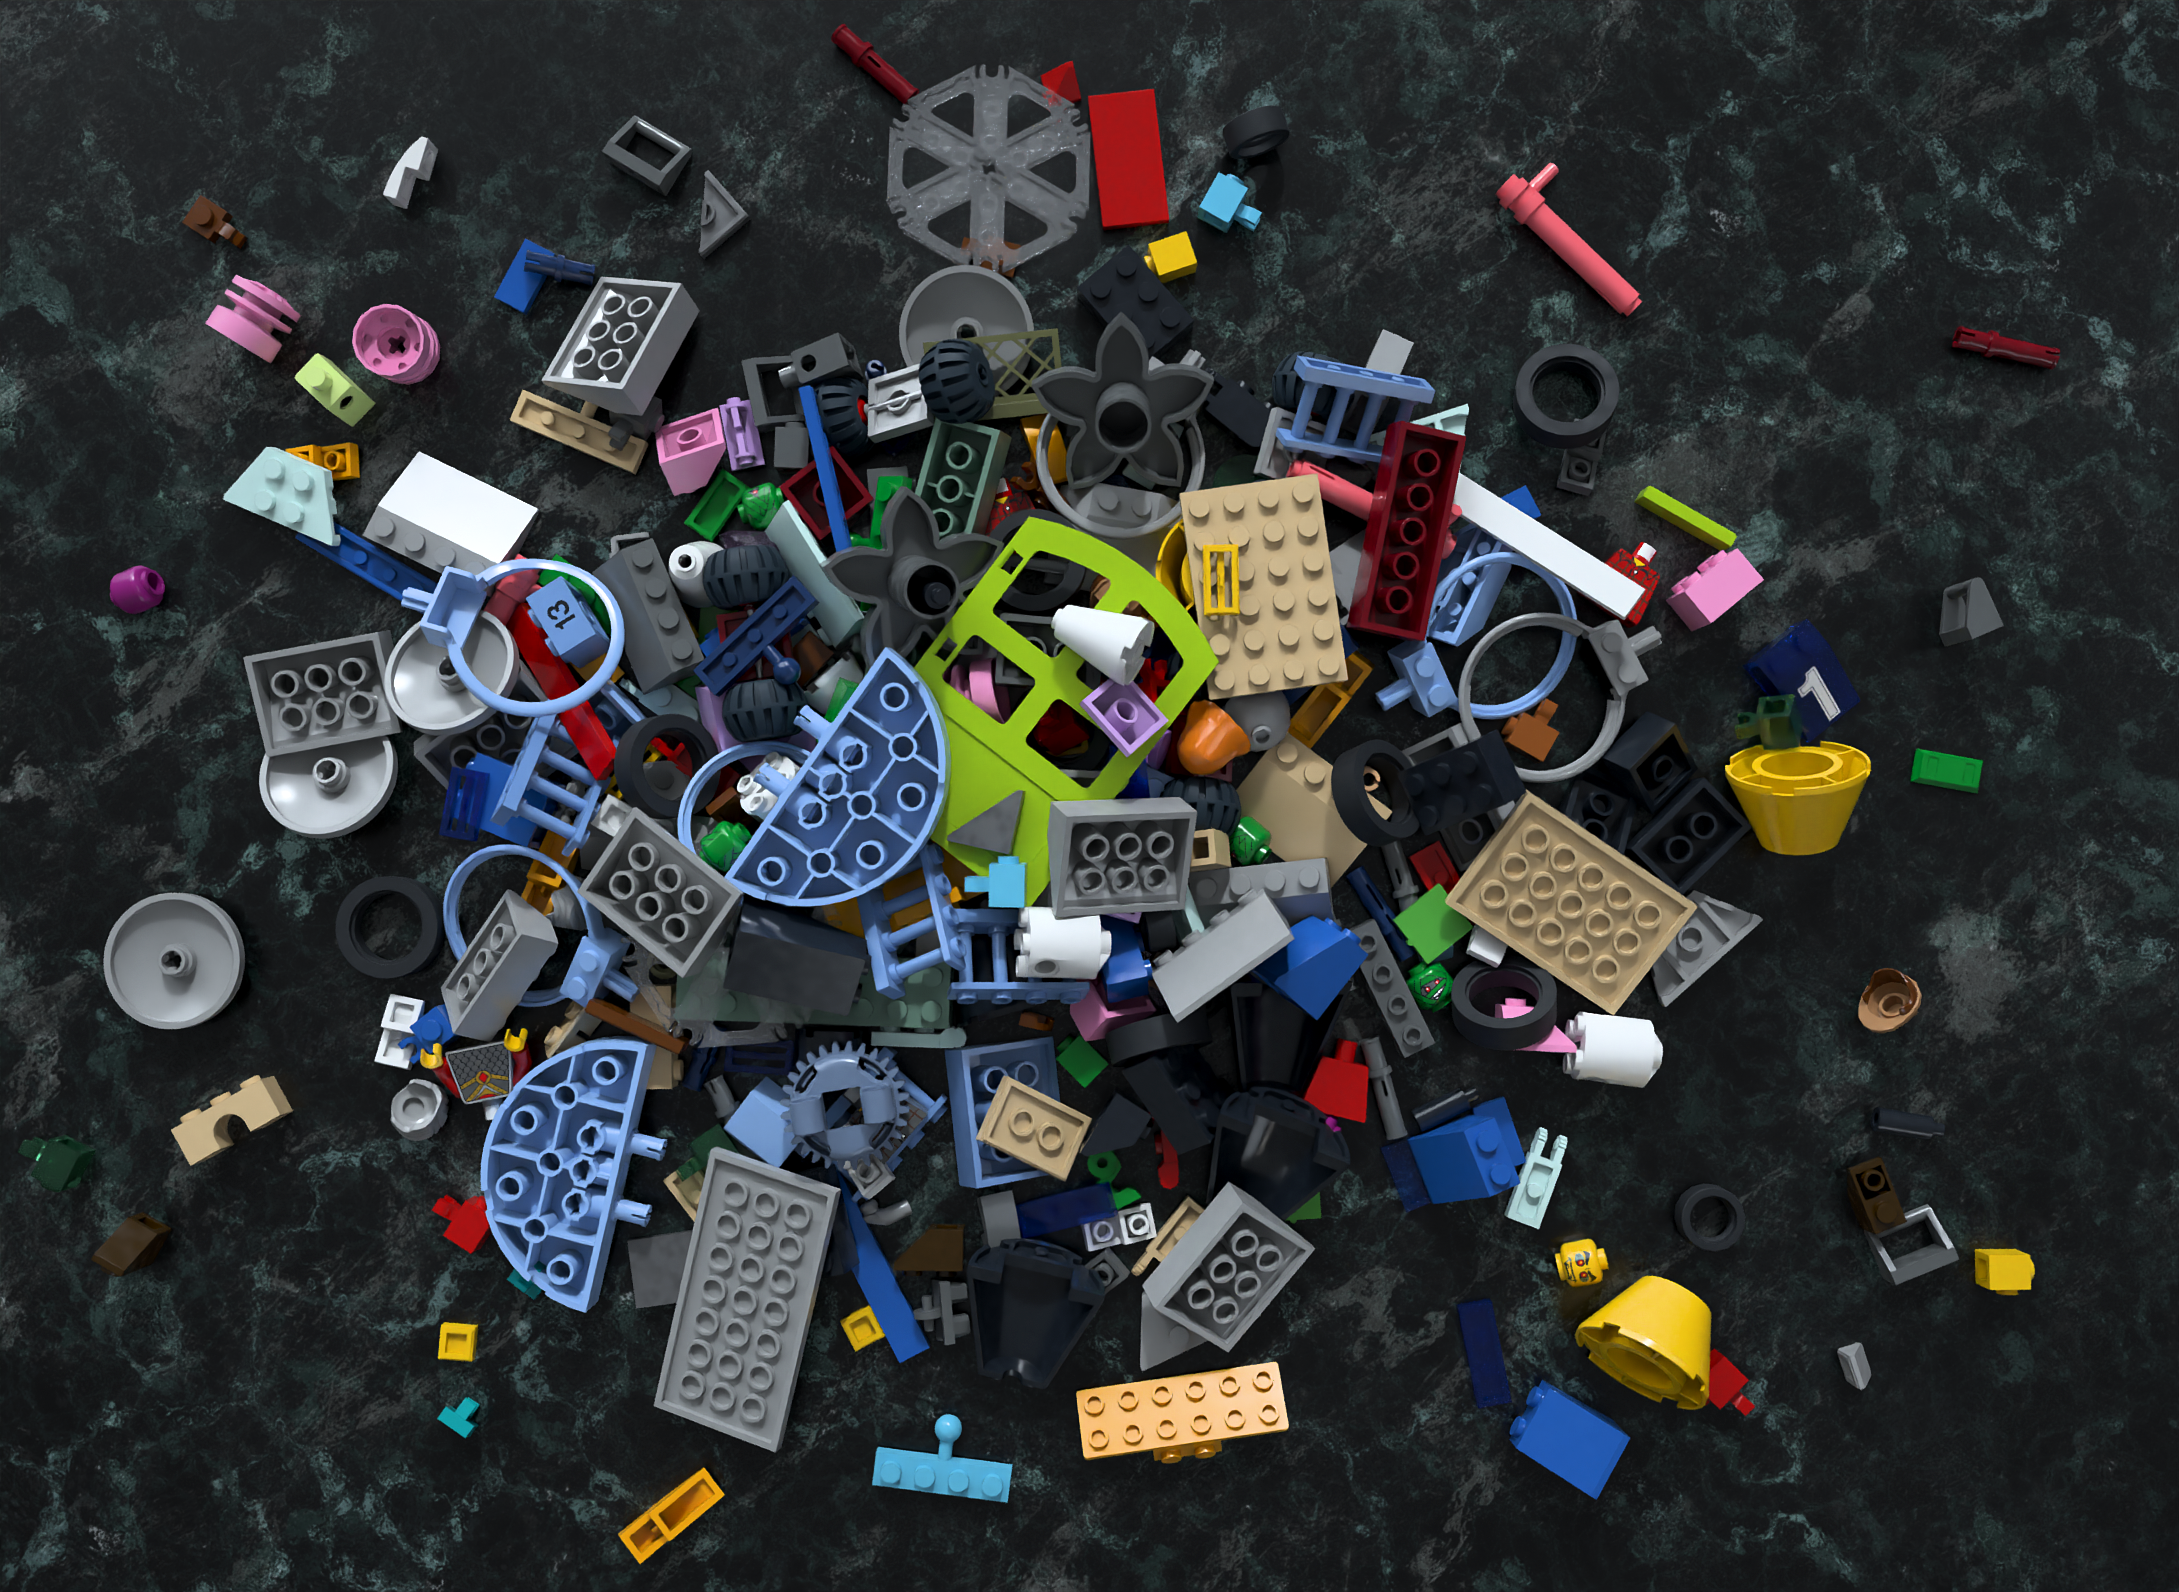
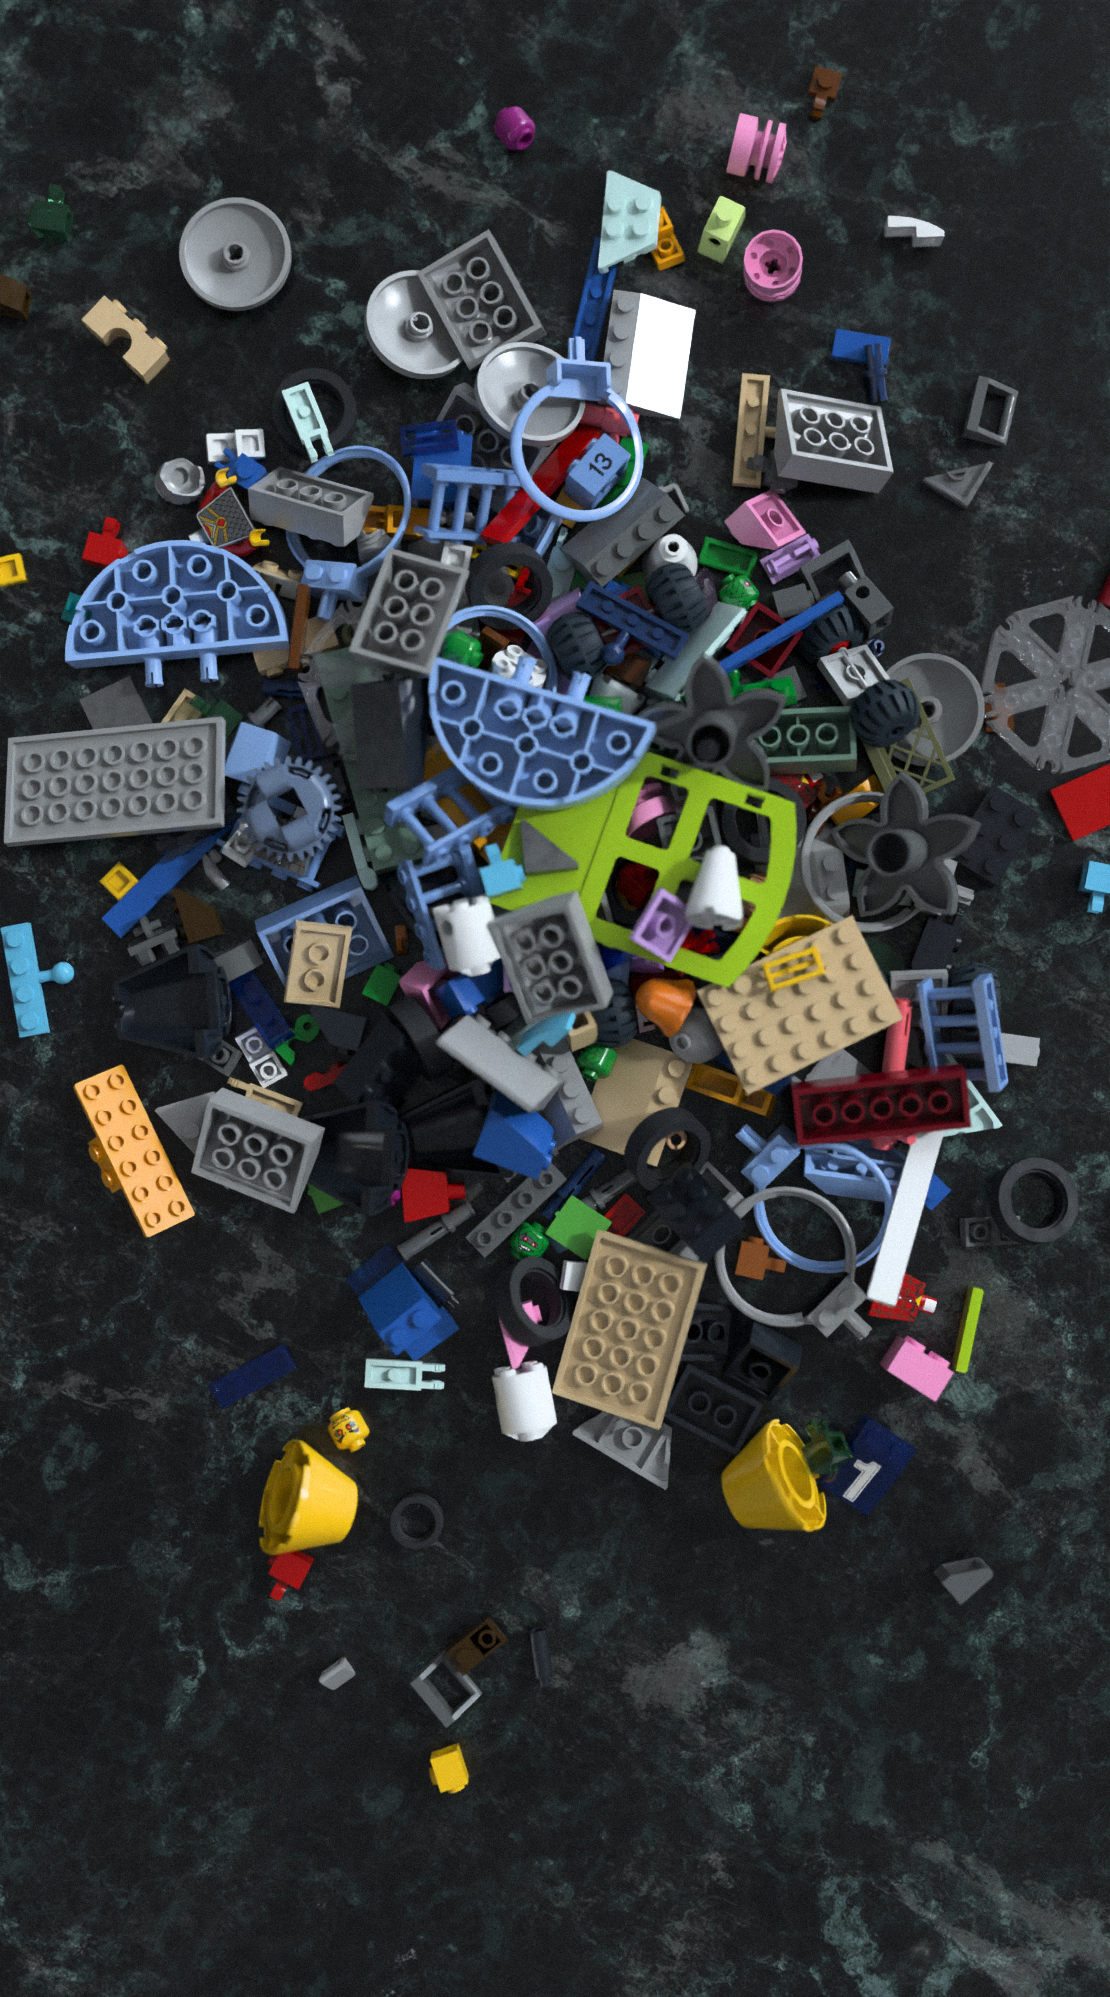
camera: 70 degrees right, 0 degrees up
yellow brick [1143,231,1197,283] -> none
blue slope [1509,1380,1630,1500] -> none
medium nougat piece [1858,968,1922,1033] -> none
green tile [1910,749,1983,794] -> none
none -> light aqua hinge [282,382,334,463]
none -> medium azure slope [516,1012,576,1056]

